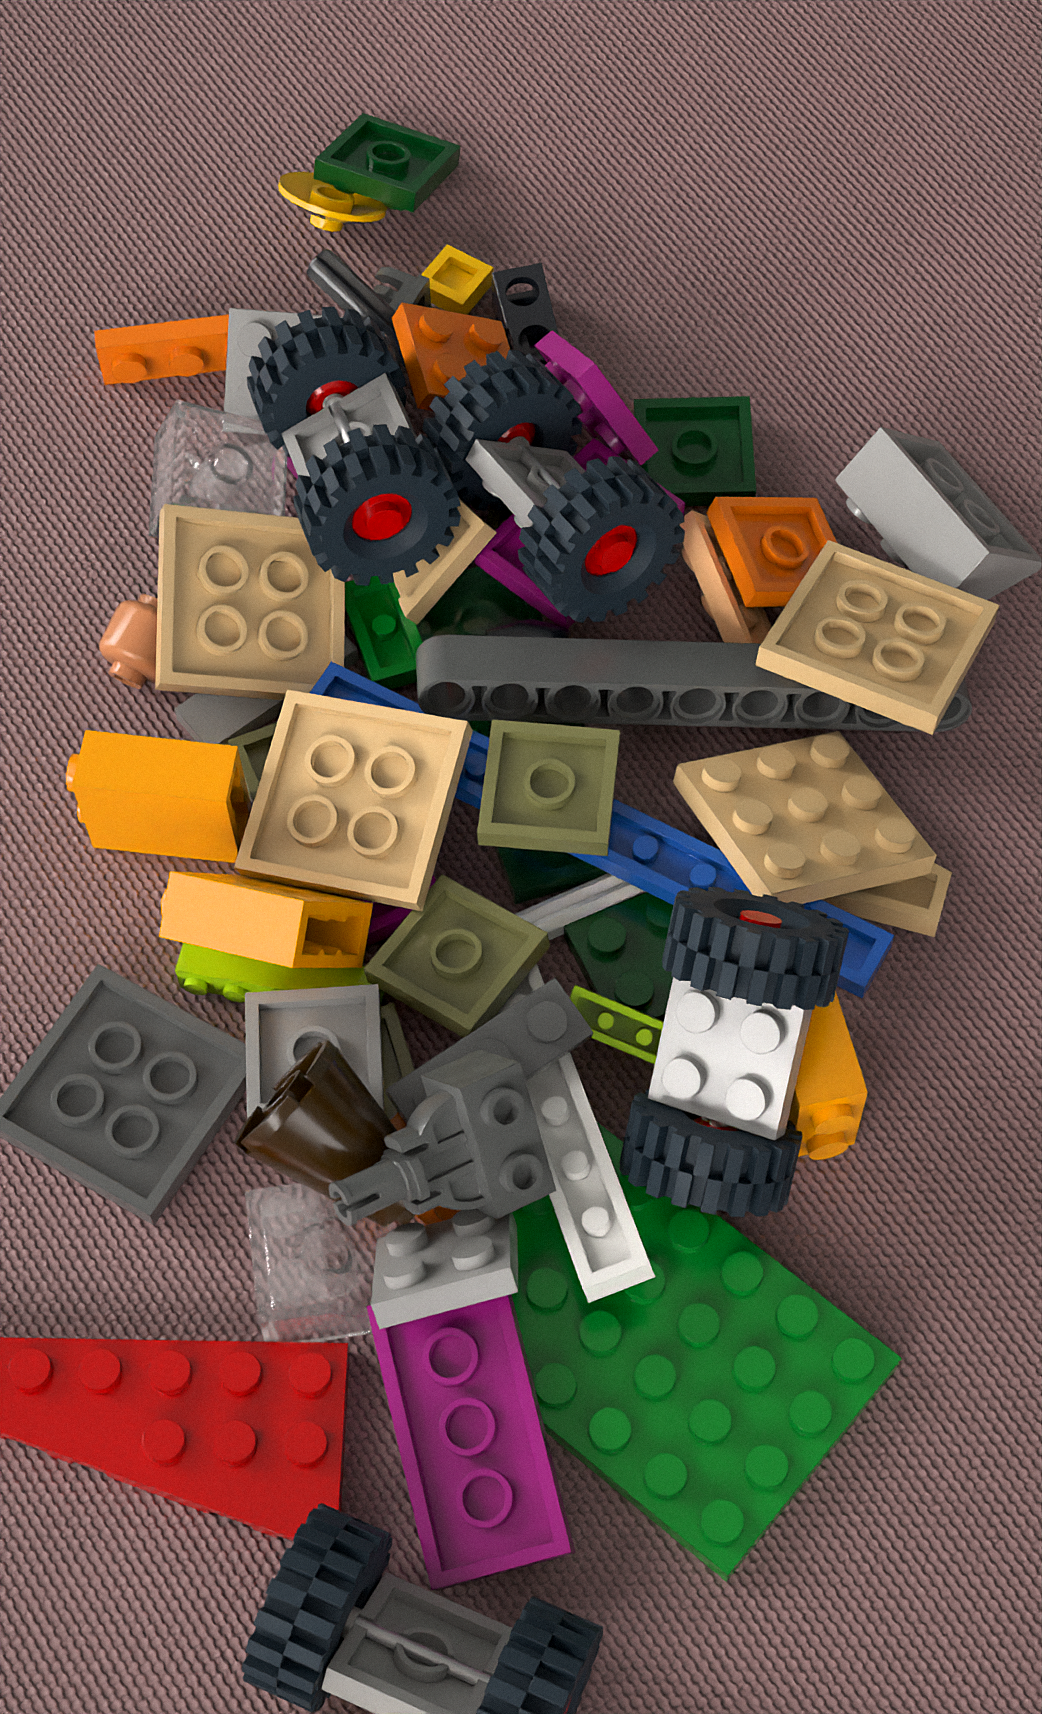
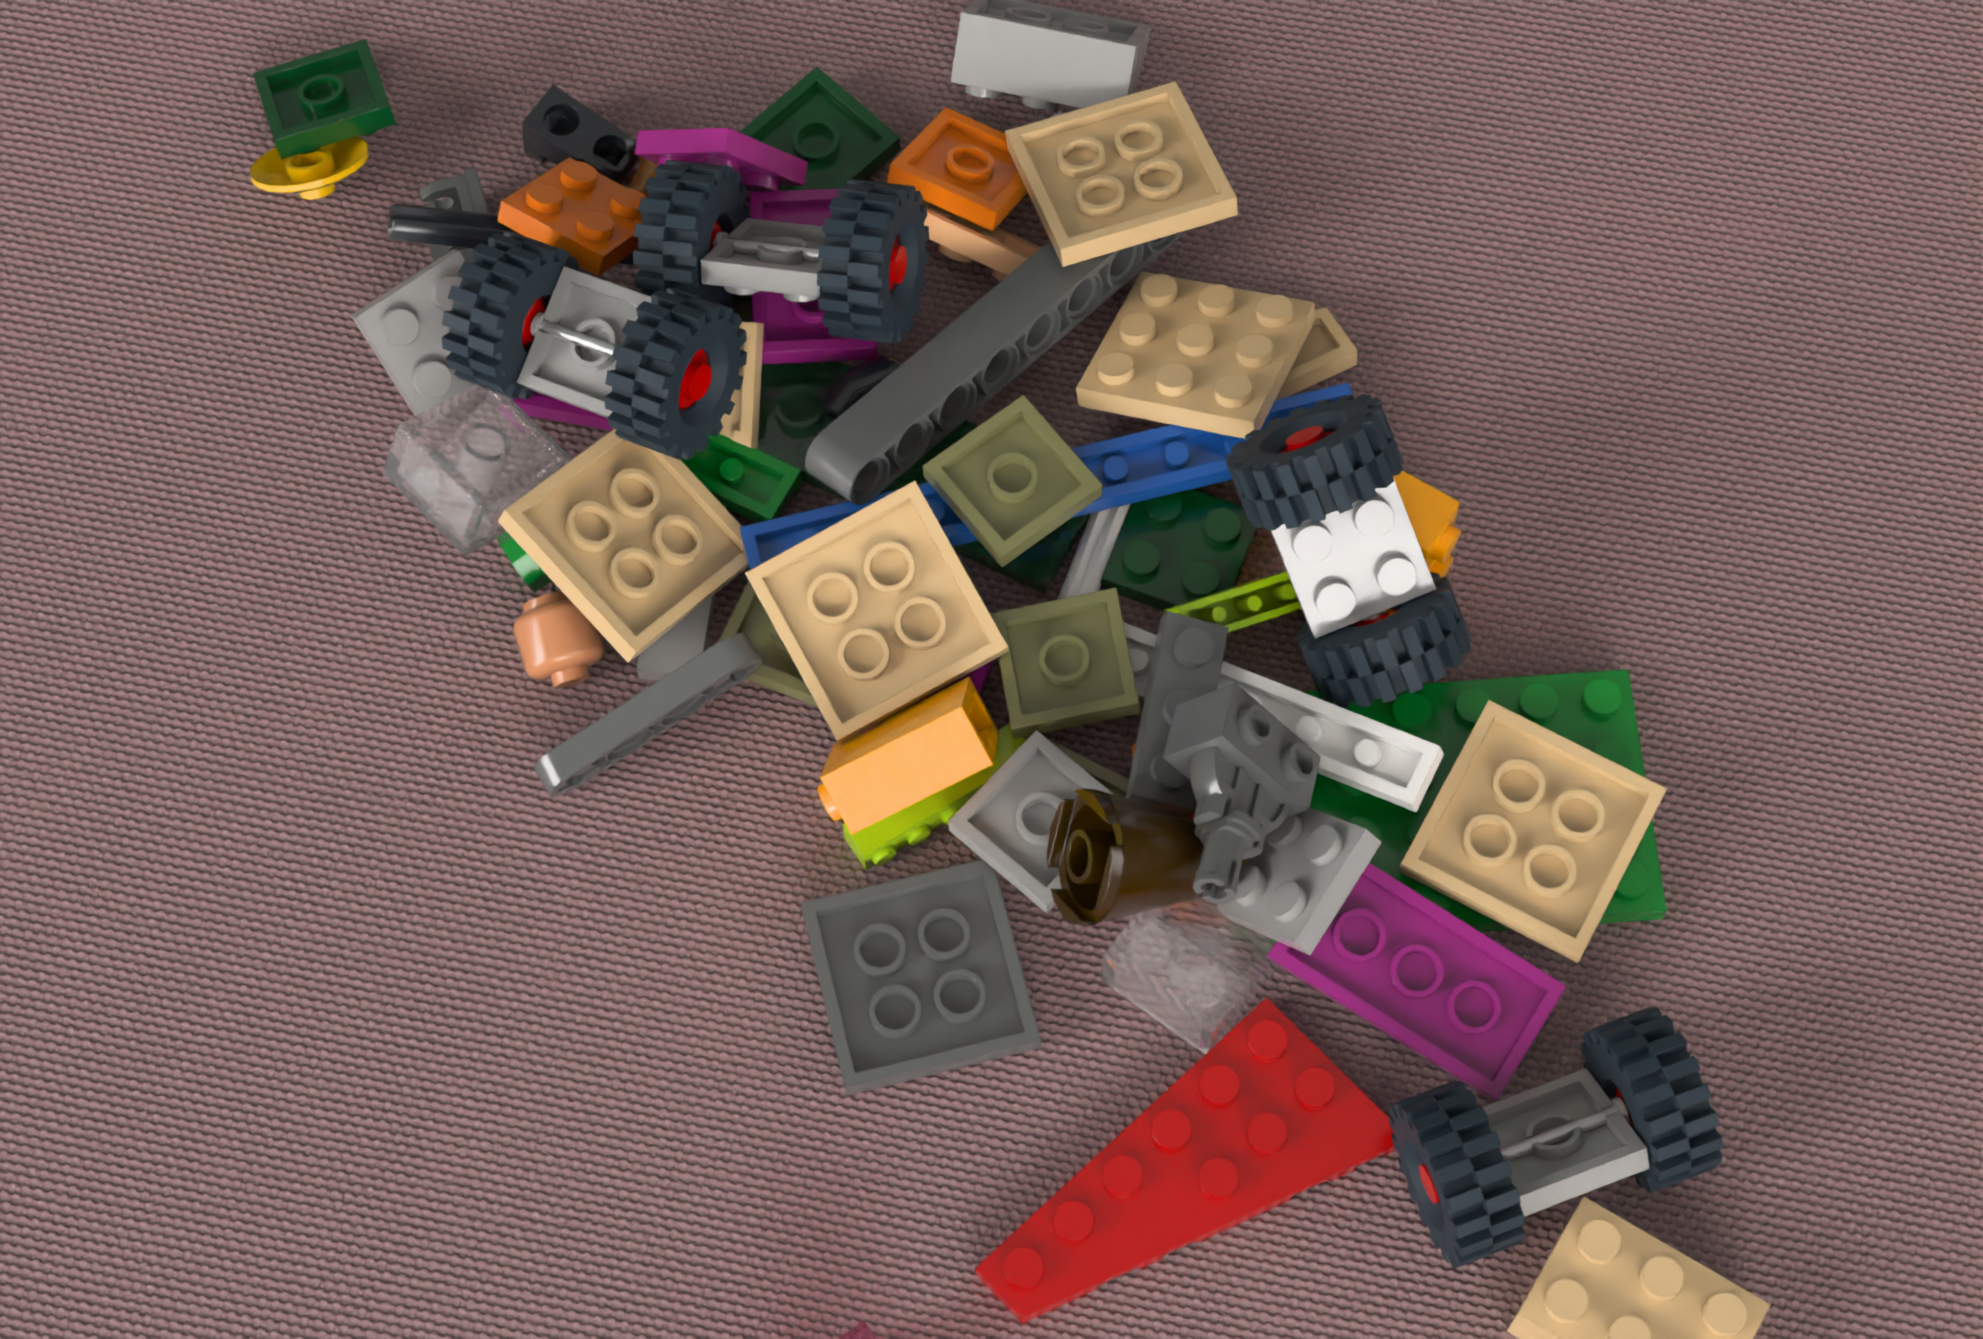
camera: 45 degrees left, 5 degrees up
light orange brick [66,730,252,863] -> none
orange plate [94,314,229,385] -> none
yellow plate [421,244,494,315] -> none
none -> dark grey beam [534,633,762,797]
none -> tan plate [1398,700,1667,963]

